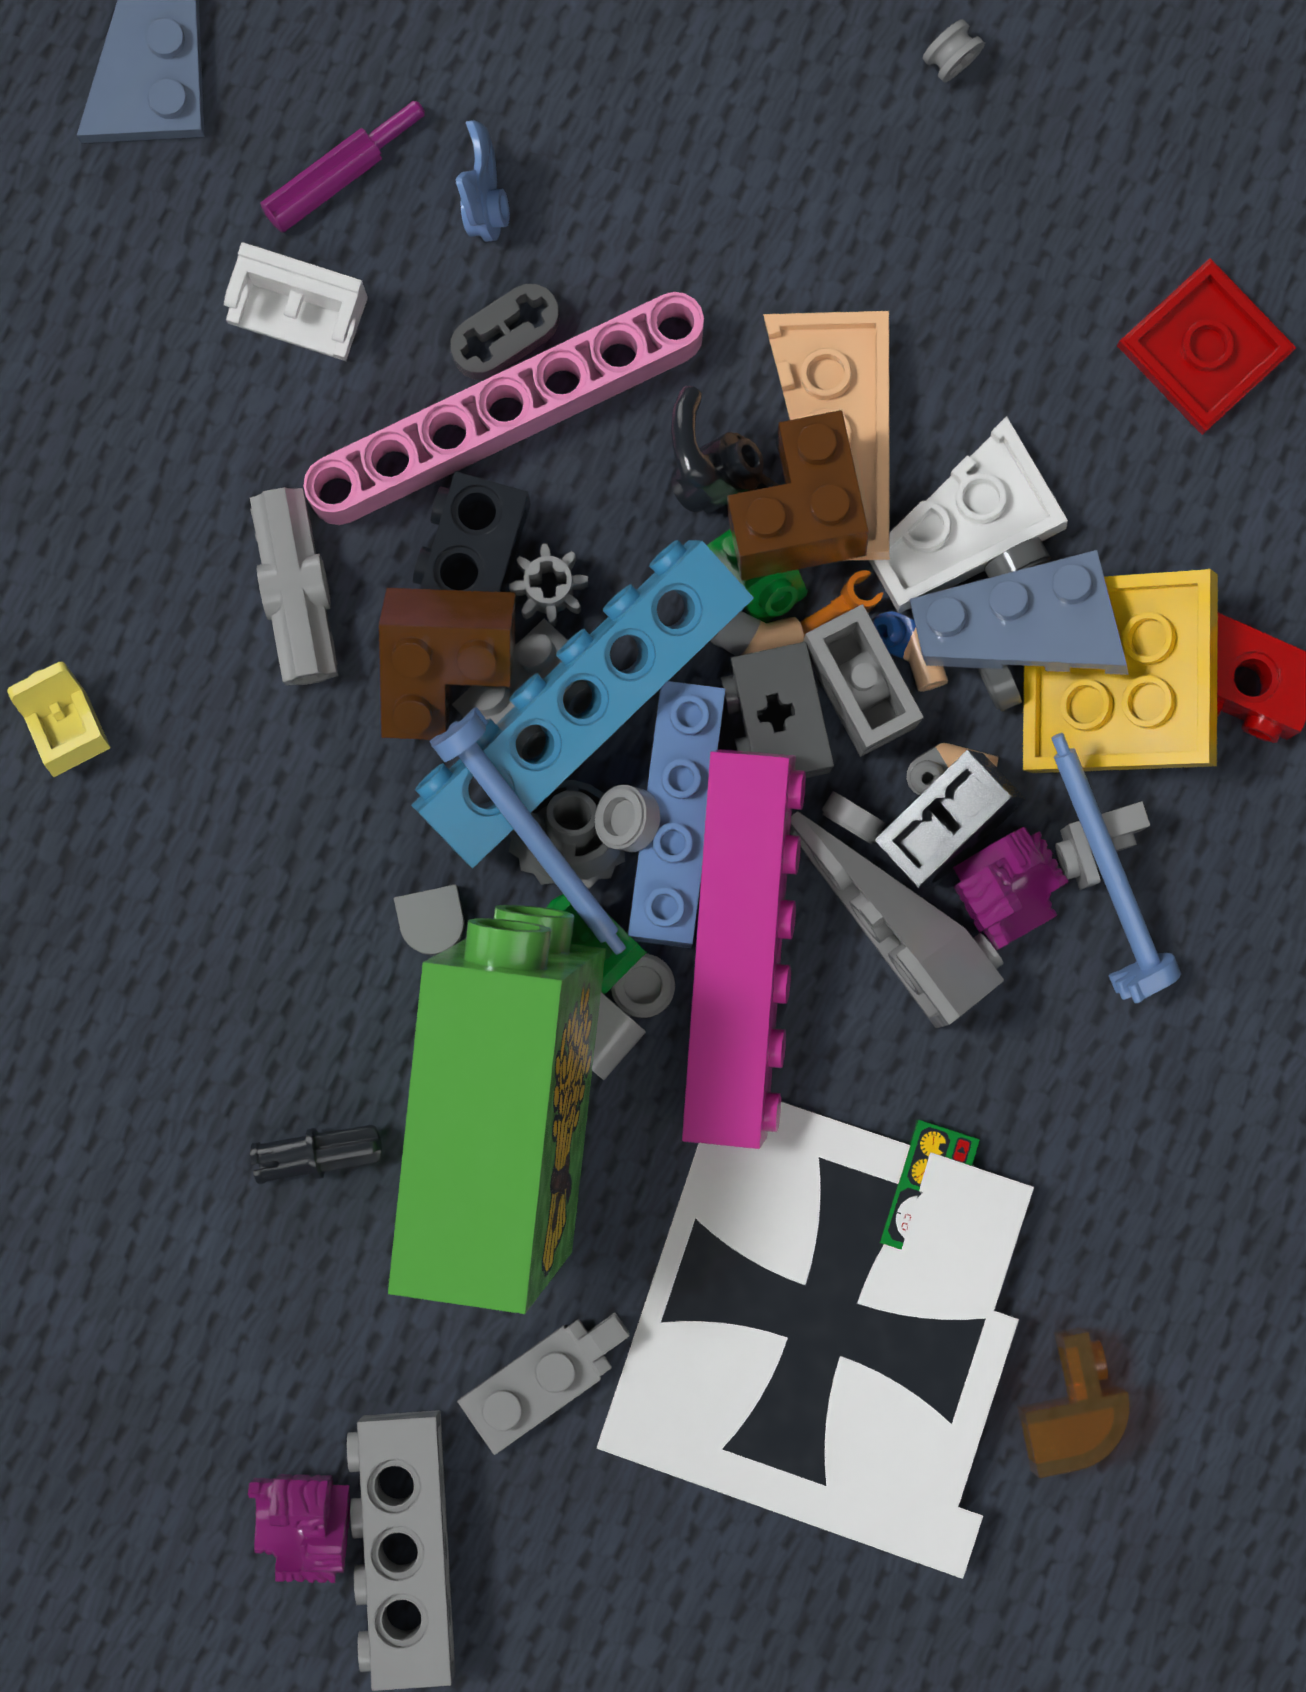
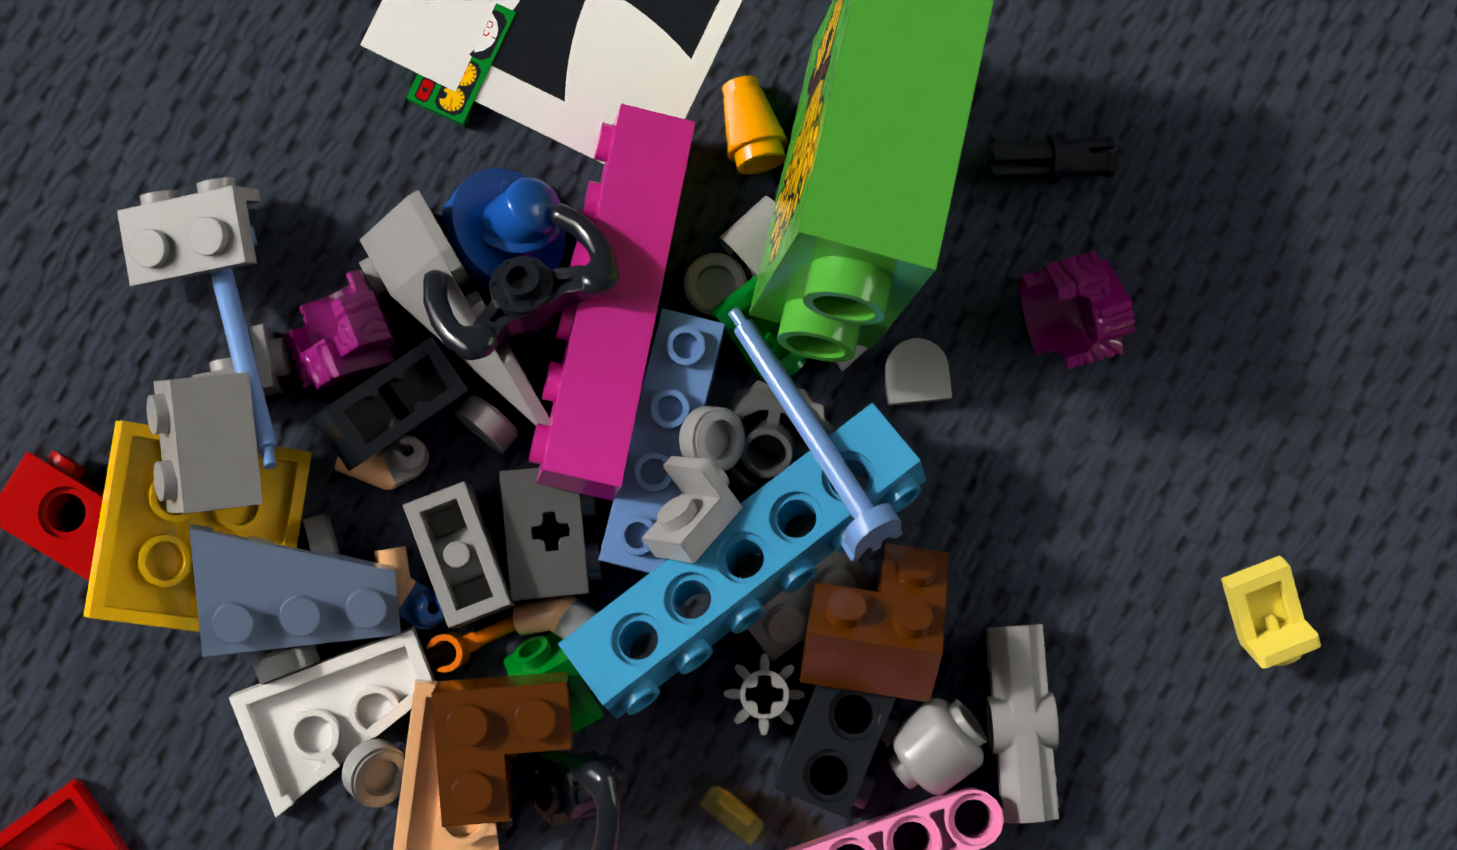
camera: 175 degrees left, 0 degrees up
none -> bracket [117,177,261,287]
none -> light grey brick [147,372,263,514]
none -> light grey tile [342,738,405,808]
none -> black piece [423,203,620,360]
none -> blue plate [442,168,566,291]
none -> light grey bracket [641,456,743,563]
none -> clear yellow tile [699,782,764,845]
none -> light orange cone [722,75,788,175]
none -> light grey head [888,698,987,795]
none -> magenta hair [1017,251,1135,369]

